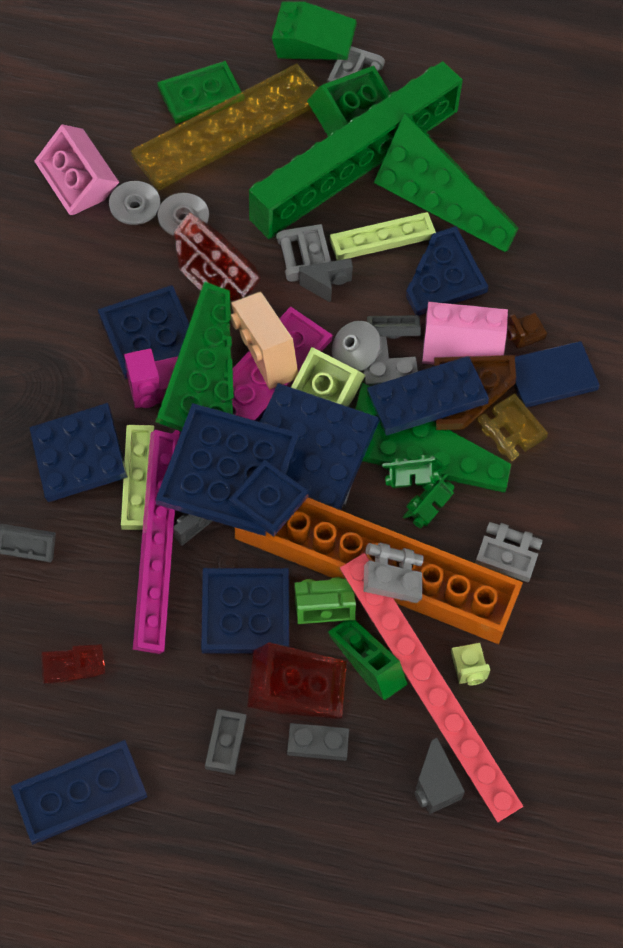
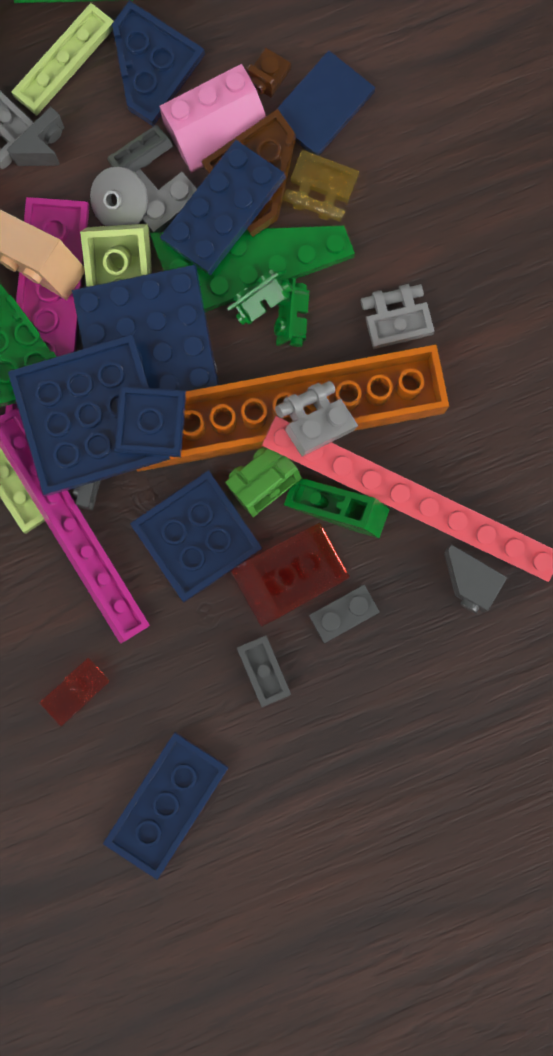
camera: 30 degrees left, 20 degrees up
yellowish green bracket [451,643,490,686] -> none

